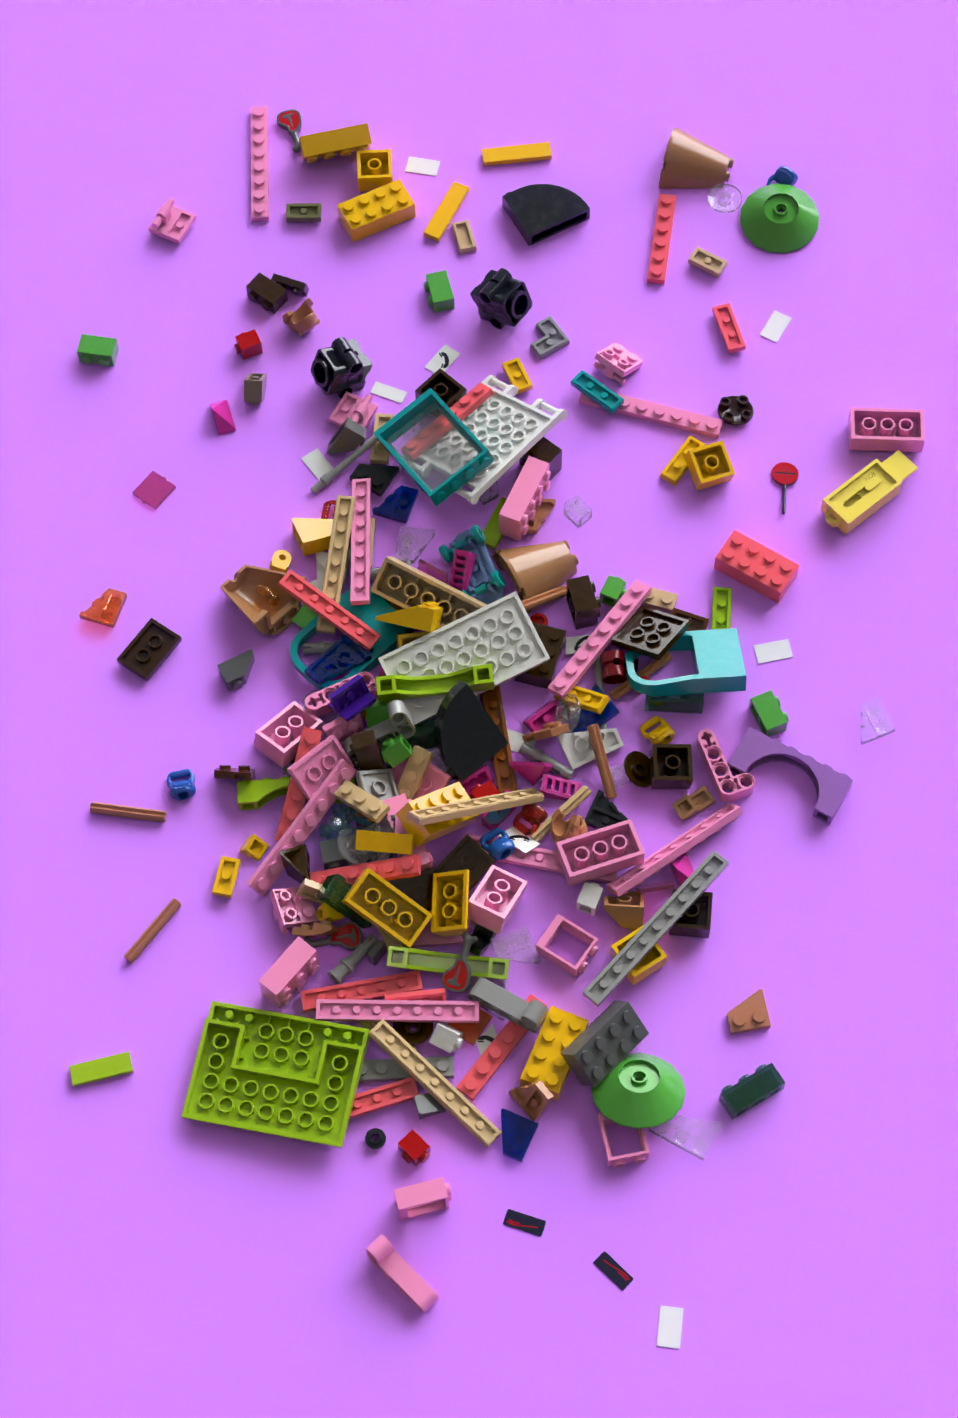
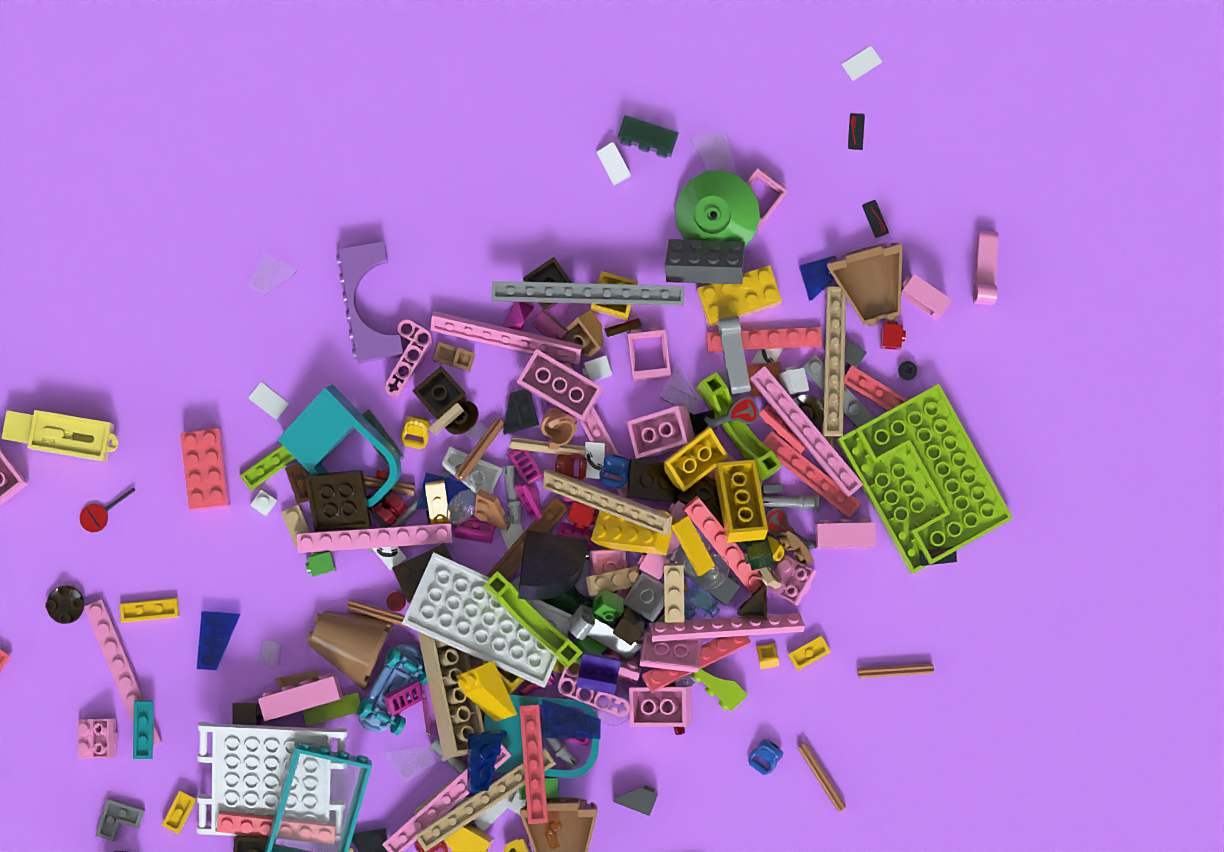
camera: 135 degrees left, 20 degrees up
lime tile [69,1051,134,1087] -> none
reddish brown wing [214,765,255,781] -> none
clear blue wing [373,485,418,524] -> none
nougat wing [508,1081,554,1122] -> none
dark brown brick [566,575,601,630] -> none
yellow brick [684,440,735,491] -> none
nougat wing [726,989,771,1035] -> none
bright green brick [749,690,789,737] -> none
none -> clear blue wing [197,611,241,671]
none -> white plate [250,490,278,517]
none -> tan tile [428,403,464,436]
none -> clear blue wing [467,730,507,793]
none -> white slope [596,142,631,185]
none -> sticker [604,318,642,337]
none -> medium nougat cone [827,242,902,326]
none -> black sticker [919,547,957,566]

